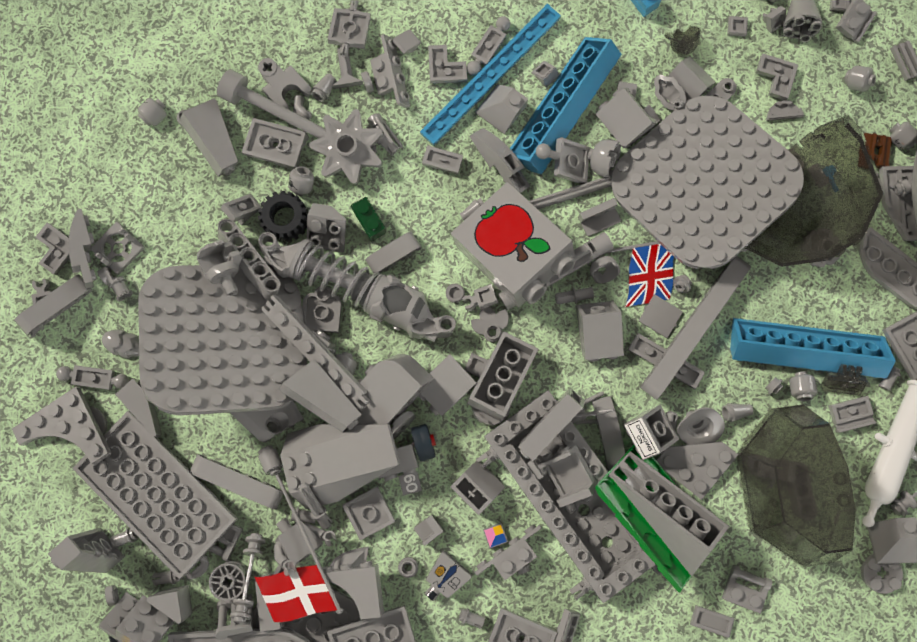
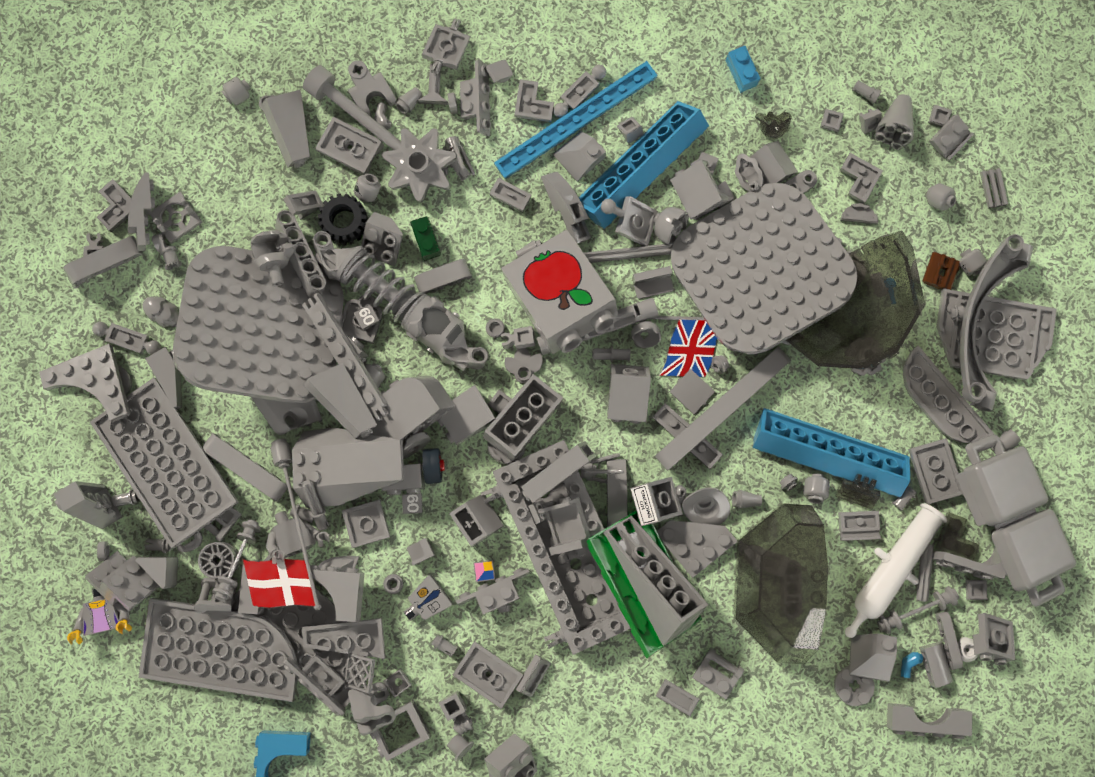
camera: 10 degrees right, 0 degrees up
none -> light grey tile [354,304,380,331]

